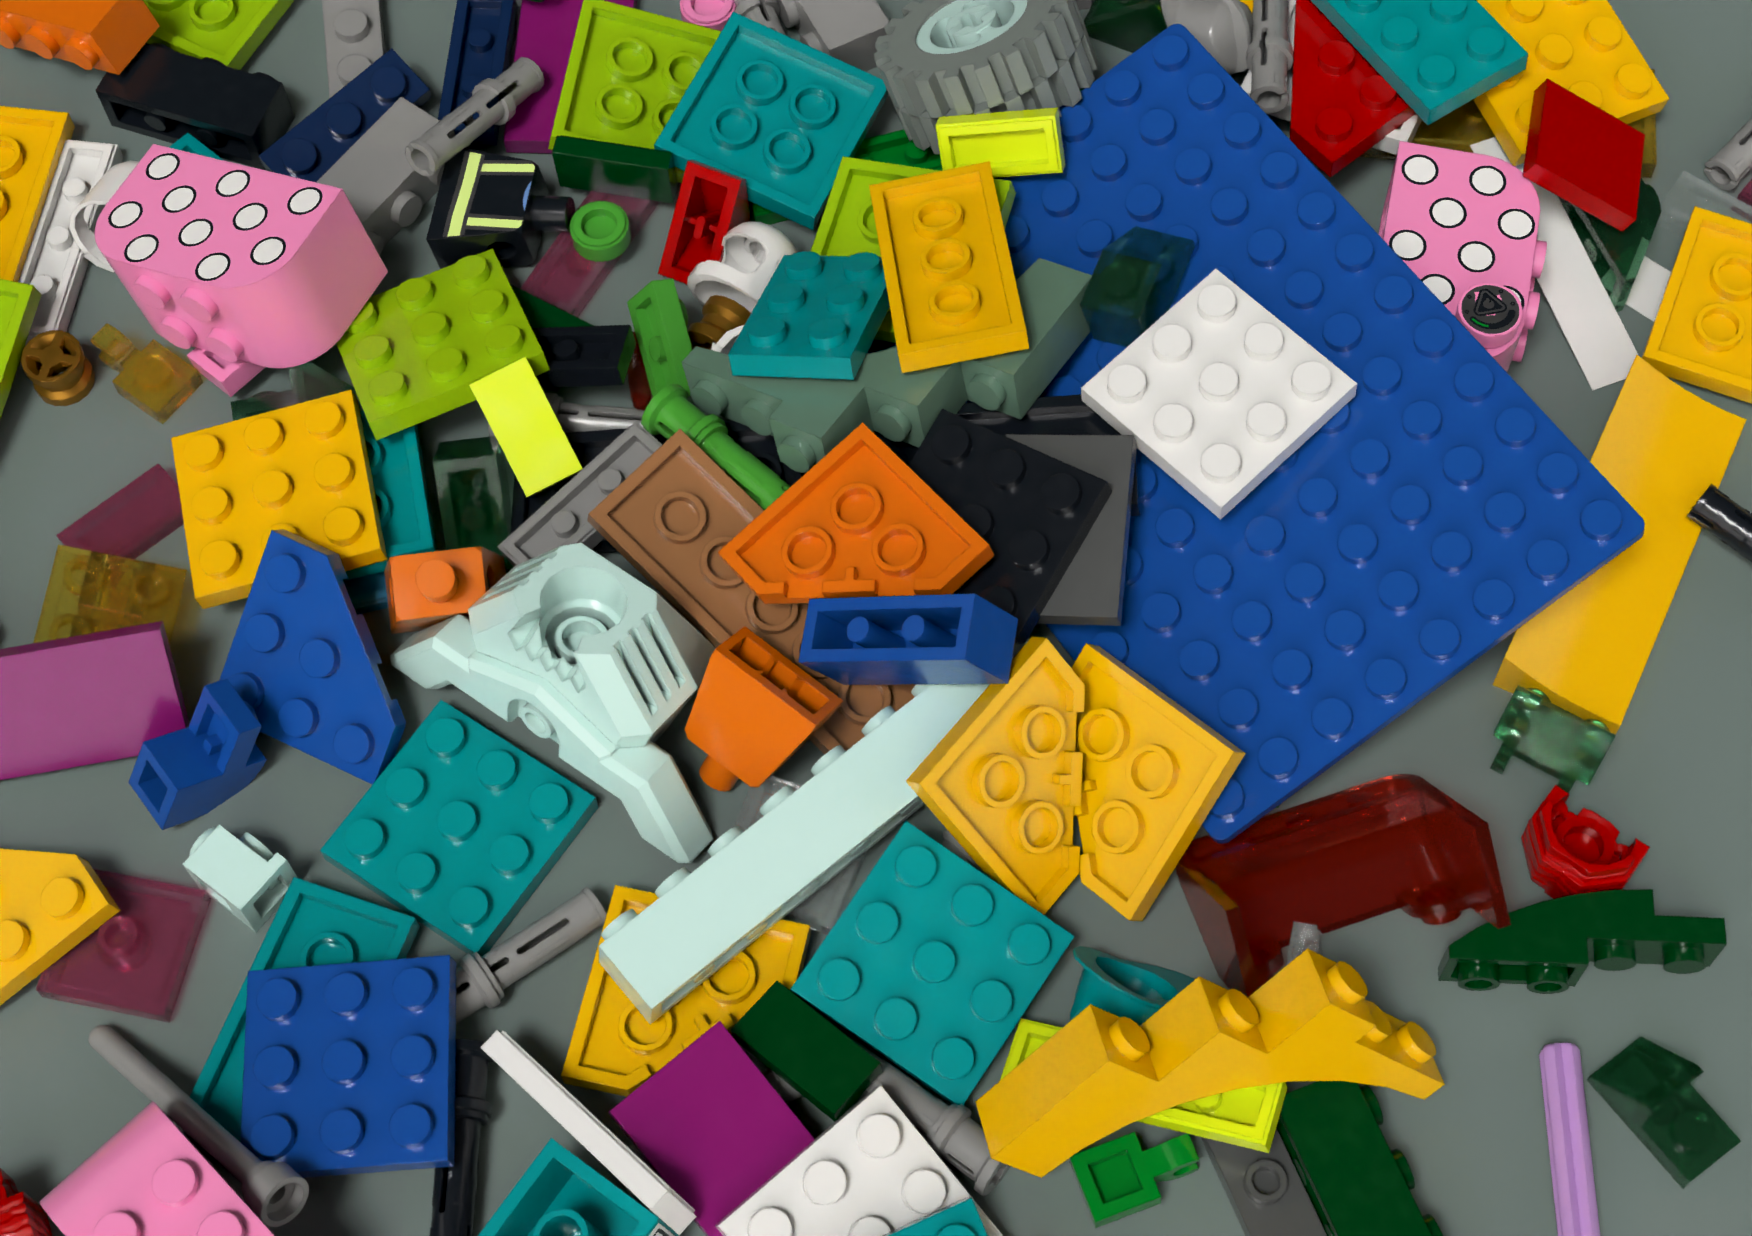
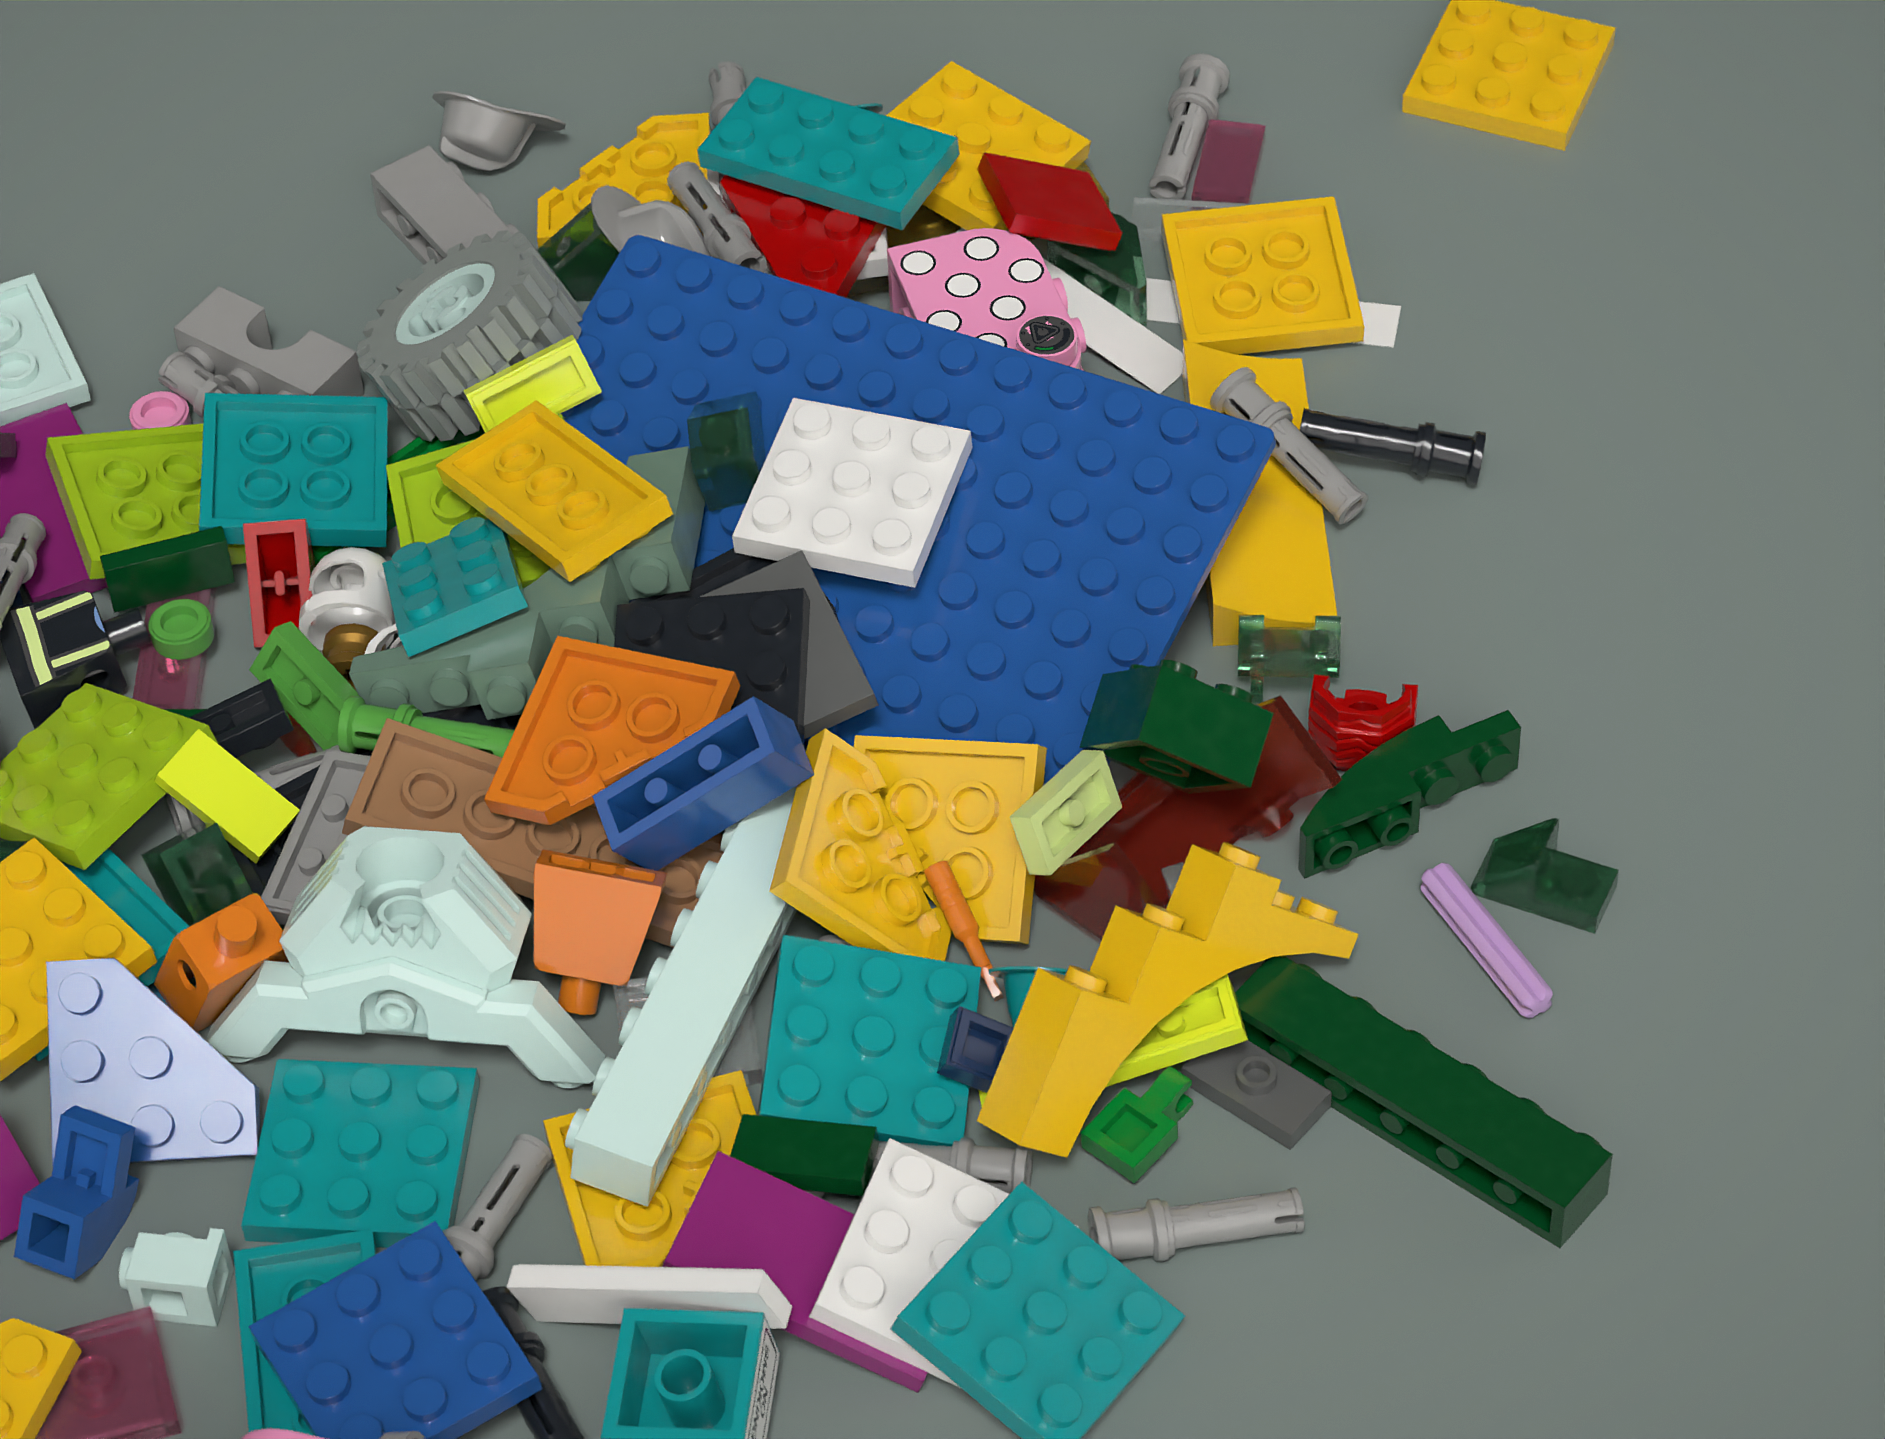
camera: 30 degrees left, 15 degrees down
none -> orange piece [924,860,1004,1002]
none -> dark blue tile [937,1006,1014,1093]
none -> yellowish green plate [1009,750,1122,875]
none -> dark green brick [1079,659,1274,794]
none -> light grey pin [1210,367,1368,524]

